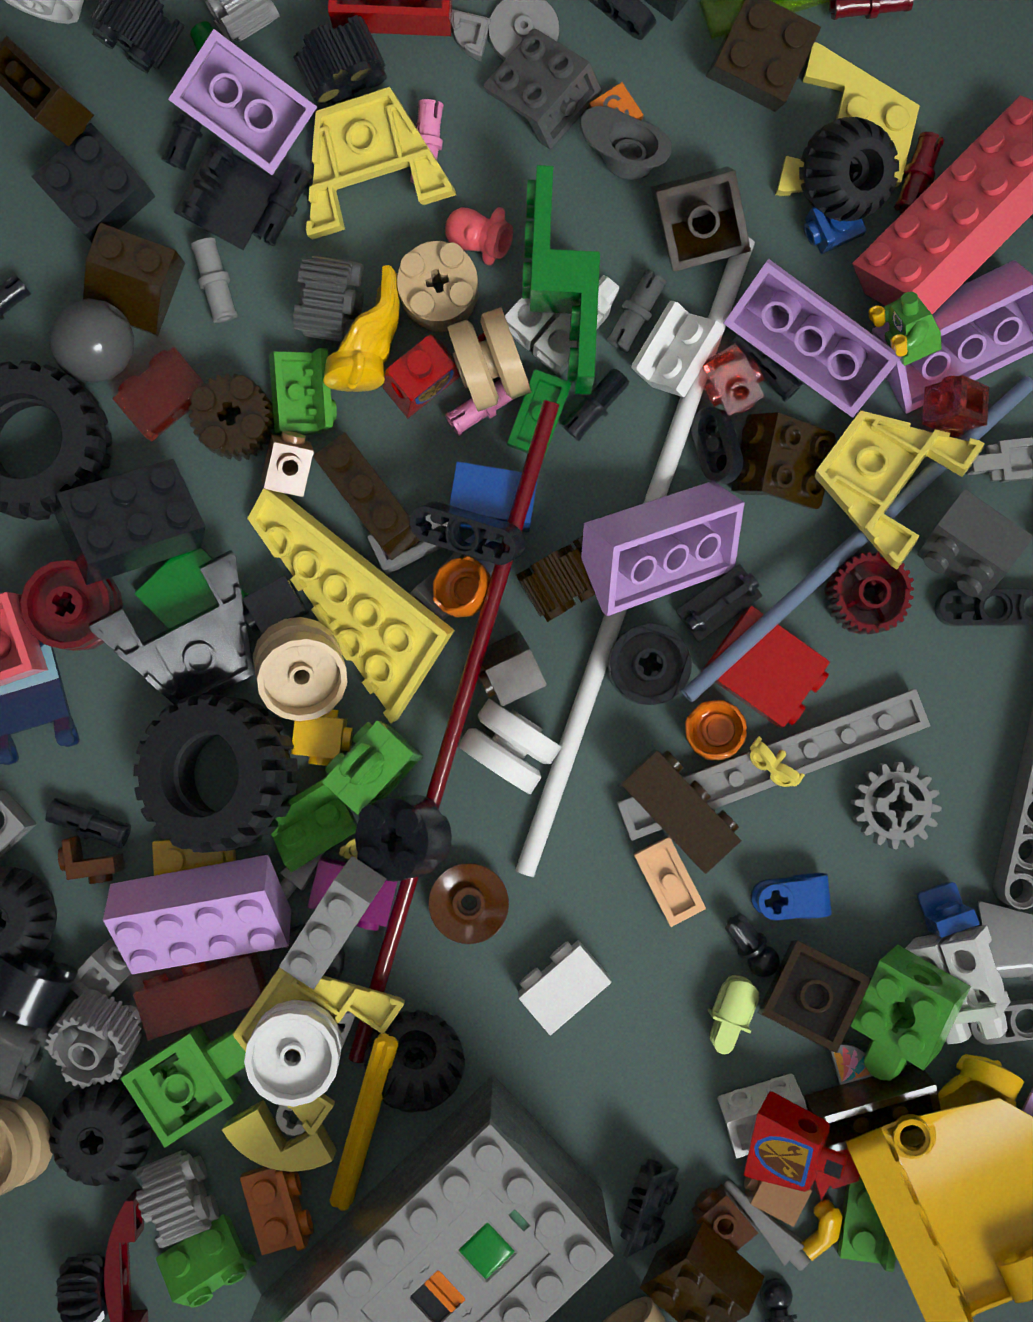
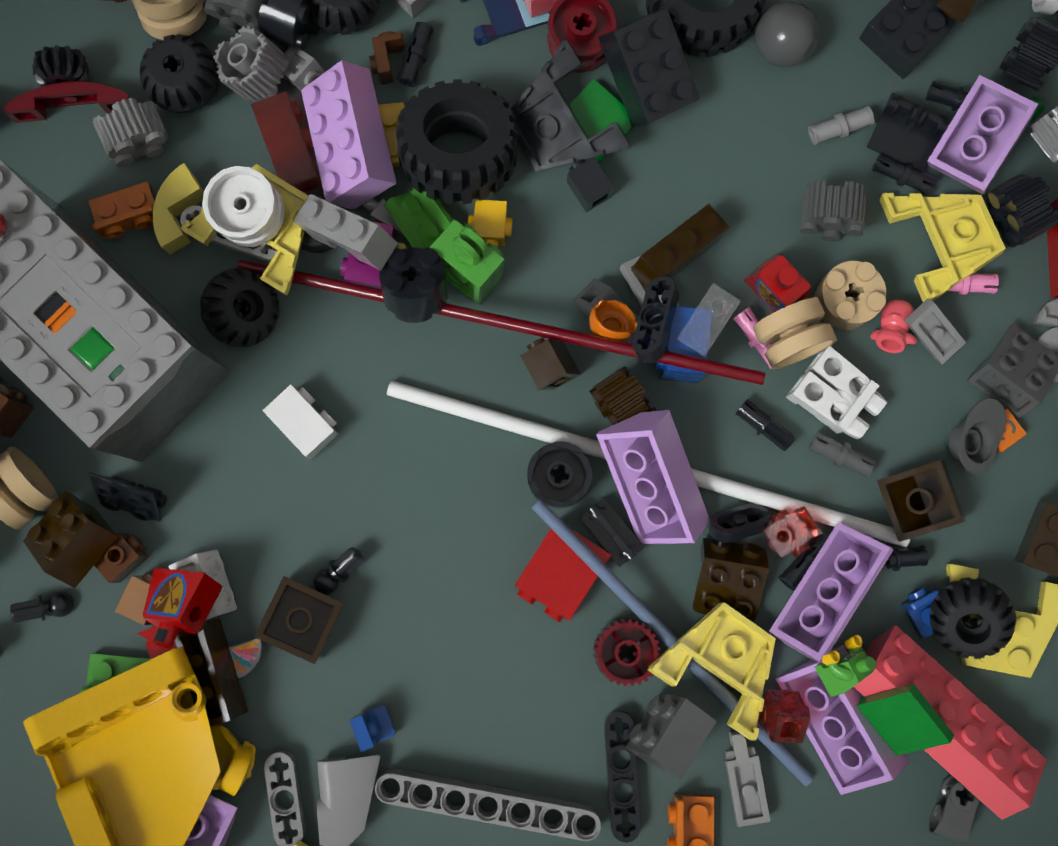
camera: 90 degrees right, 5 degrees down
dark brown slope [83,223,185,336] -> none
clear red brick [112,347,207,441] -> none
bright green brick [121,1024,246,1148] -> none
bright green bracket [156,1214,257,1308] -> none
dark brown brick [189,373,274,461] -> none
light yellow wing [247,488,455,724] -> none
tan wheel [253,617,347,721] -> none
brick [261,431,314,497] -> none
bright green bracket [269,348,337,434] -> none
yellow hair [323,265,400,392] -> none
yellow axle [329,1033,398,1211] -> none
reddish brown dish [429,863,509,944] -> none
white wheel [458,699,562,794] -> none
green plate [507,369,572,458] -> none
green bracket [522,165,600,394] -> none
light grey plate [616,689,930,841] -> none
dark brown brick [619,749,742,874] -> none
white bracket [631,301,725,397] -> none
light nougat plate [633,836,706,927] -> none
orange hair [685,700,747,760] -> none
yellowish green arm [708,975,759,1054] -> none
light grey piece [724,1180,810,1271] -> none
light yellow piece [750,736,805,787] -> none
blue piece [751,873,832,920] -> none
yellow arm [801,1200,843,1261] -> none
light grey gear [851,762,942,849] -> none
bright green brick [851,944,971,1081] -> none
dark red pin [894,132,944,214] -> none
white hips [905,925,1011,1045] -> none
none -> clear slope [677,283,741,357]
none -> green tile [857,683,954,756]
none -> black pin [885,545,928,571]
none -> light grey plate [904,299,966,364]

